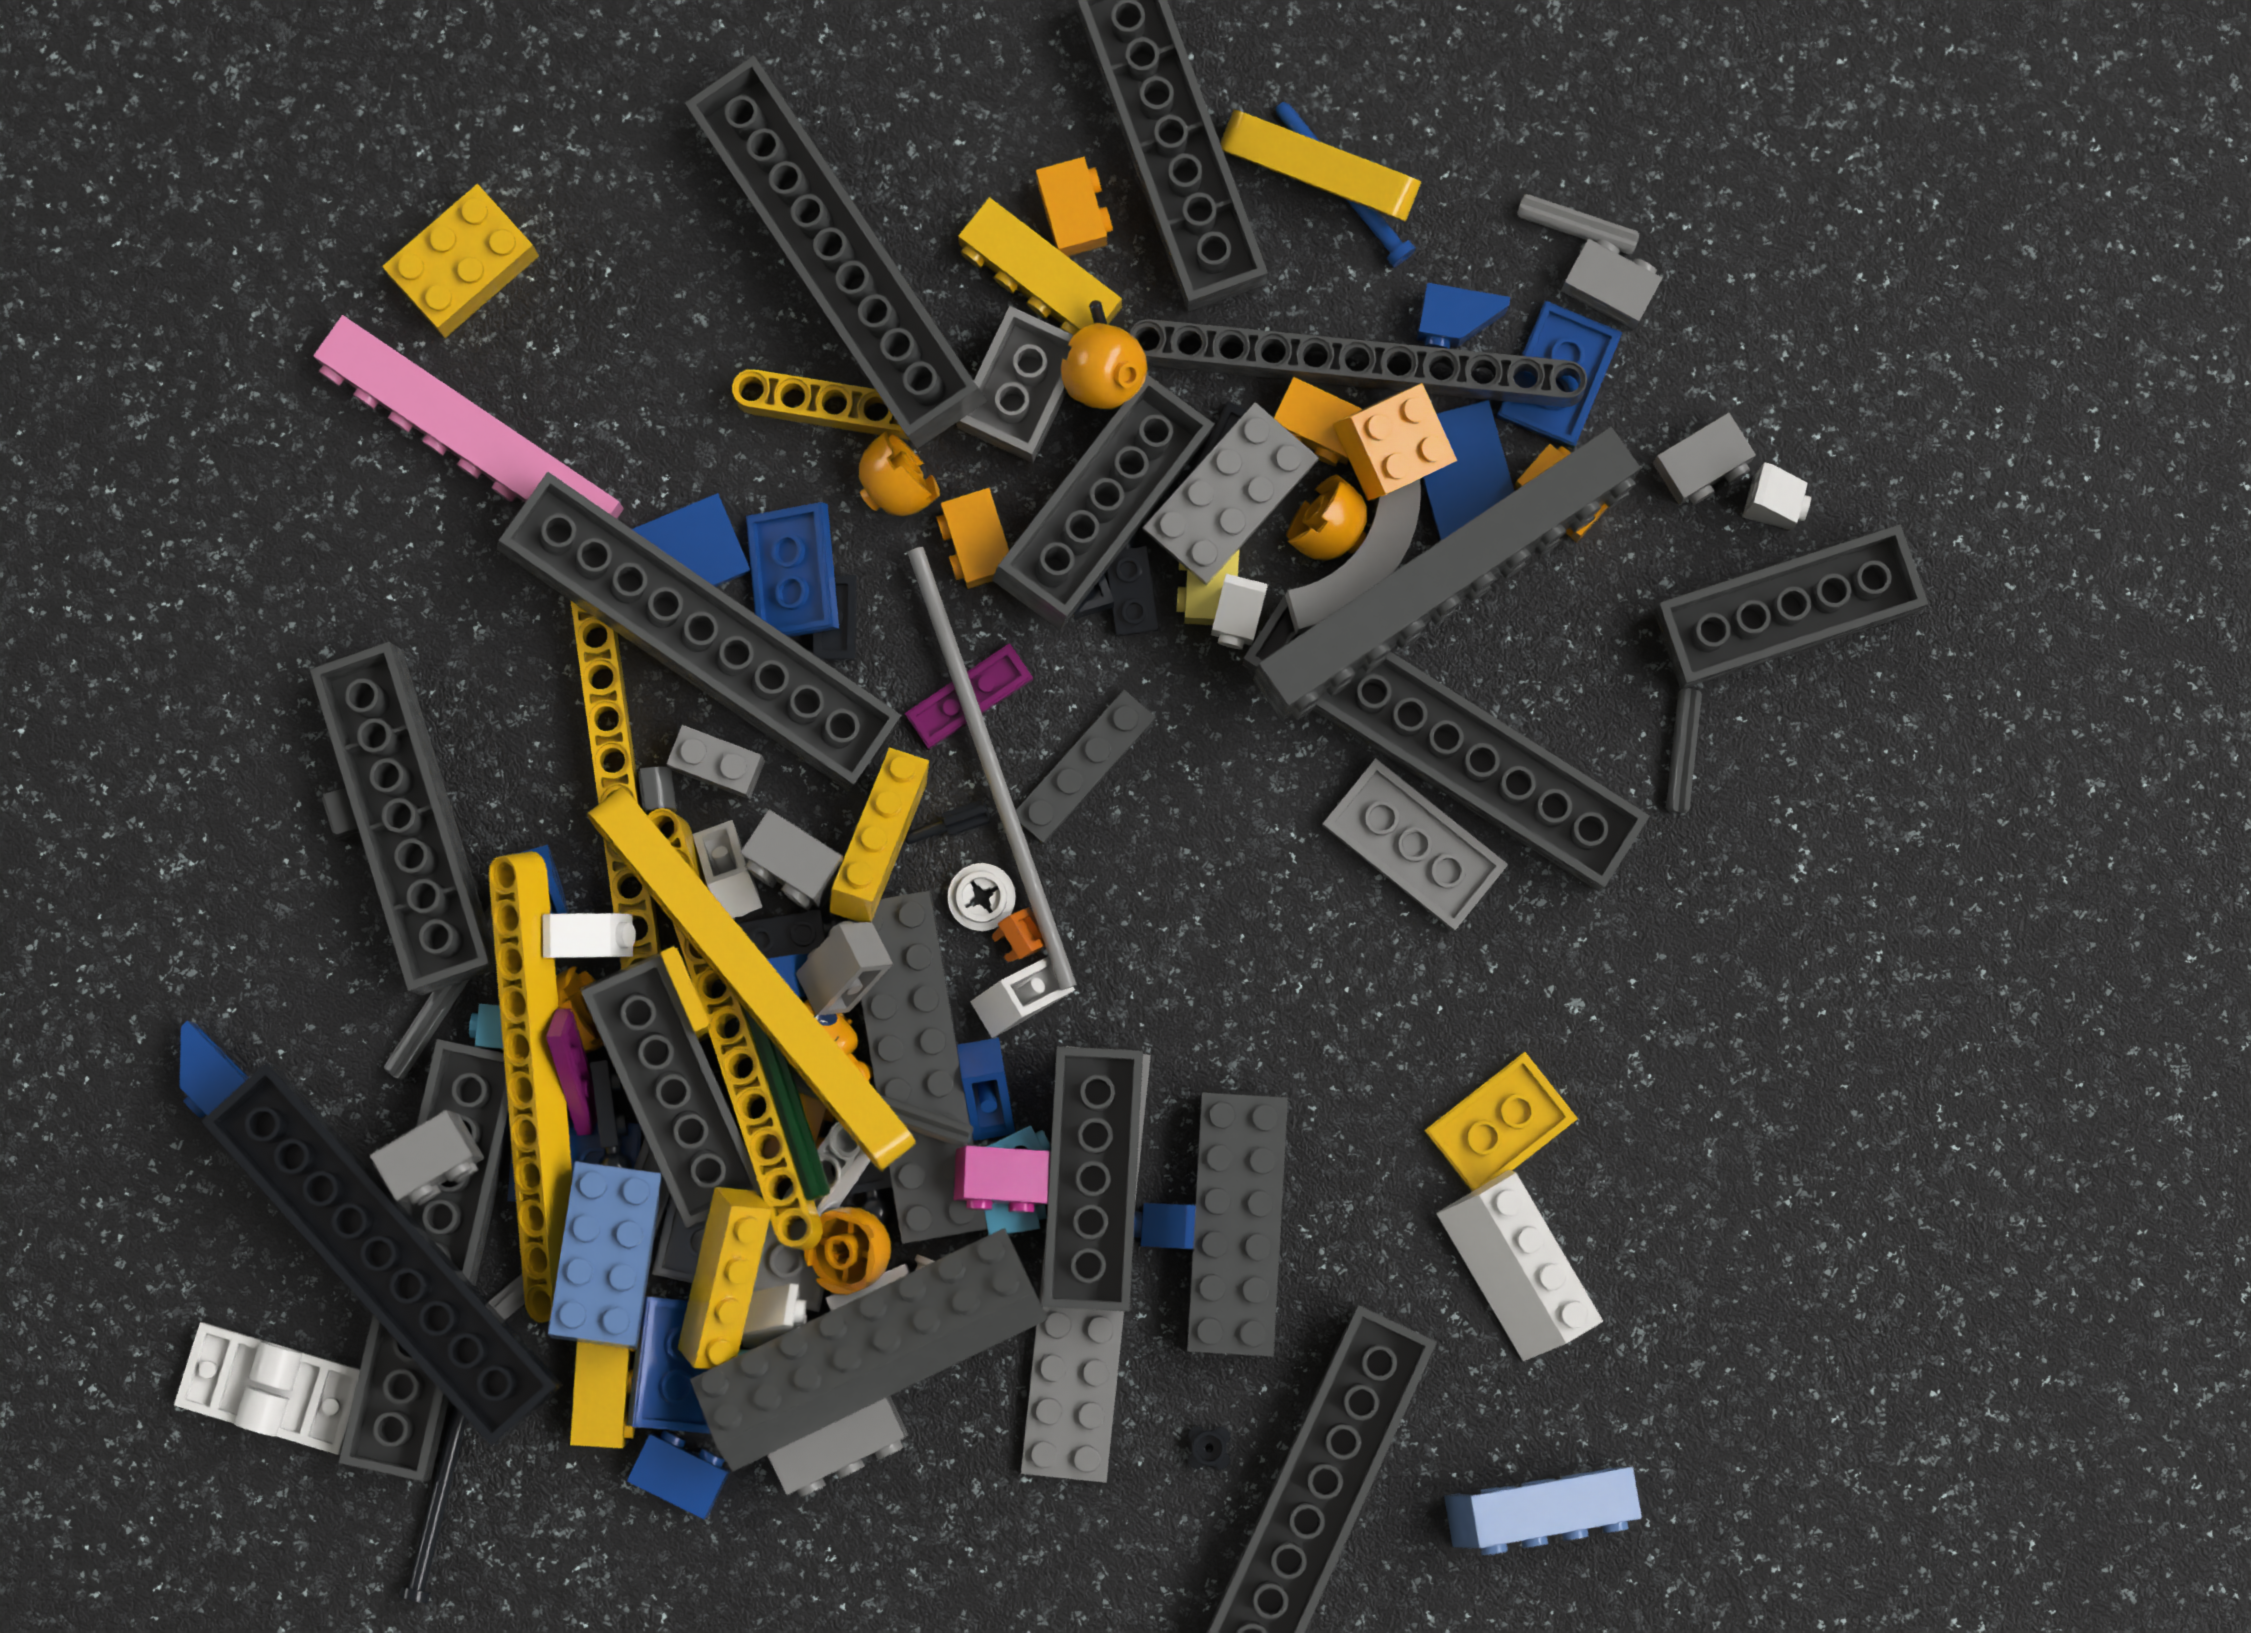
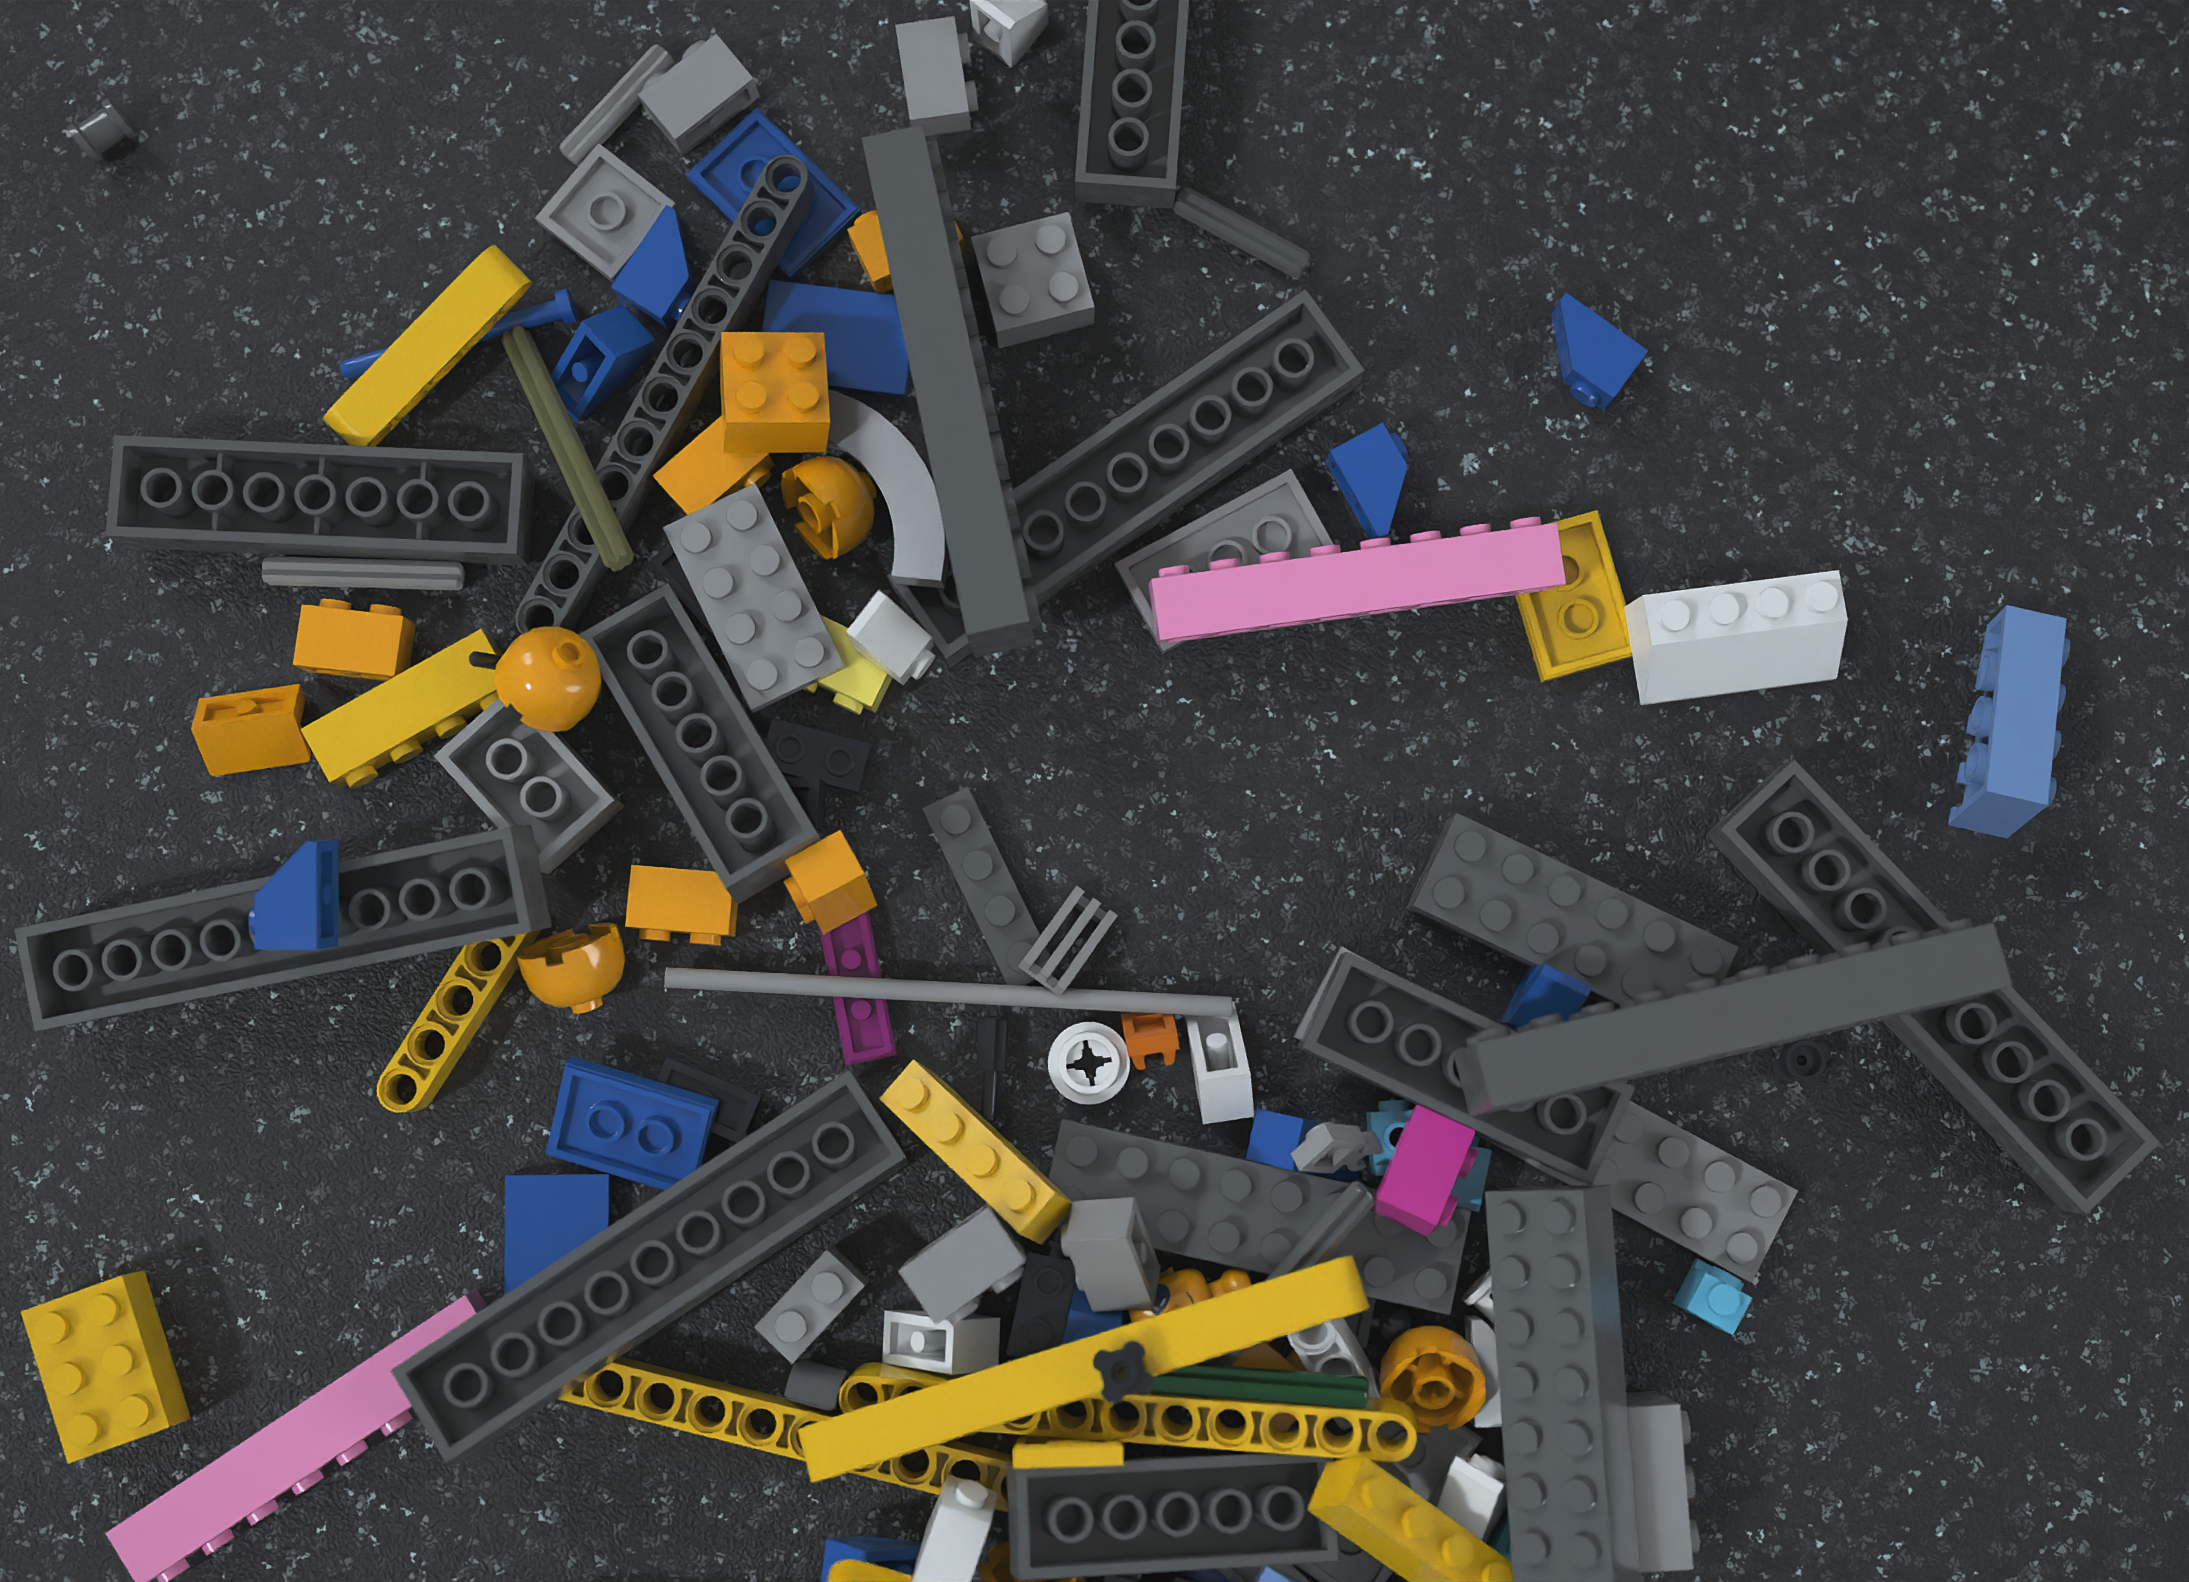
camera: 70 degrees left, 0 degrees up
none -> light orange panel [191,684,311,776]
none -> blue slope [249,840,338,950]
none -> light grey axle [262,556,465,590]
none -> olive axle [501,325,634,571]
none -> light grey plate [535,143,679,283]
none -> blue slope [551,305,656,423]
none -> light orange brick [783,830,877,935]
none -> light grey brick [971,212,1095,349]
none -> light grey tile [1018,886,1118,997]
none -> black plate [1093,1341,1154,1404]
none -> bright pink brick [1148,517,1566,645]
none -> light grey plate [1290,1122,1384,1173]
none -> blue slope [1325,423,1409,540]
none -> dark grey brick [1454,918,2013,1117]
none -> blue slope [1551,292,1648,411]
none -> medium azure brick [1672,1258,1752,1335]

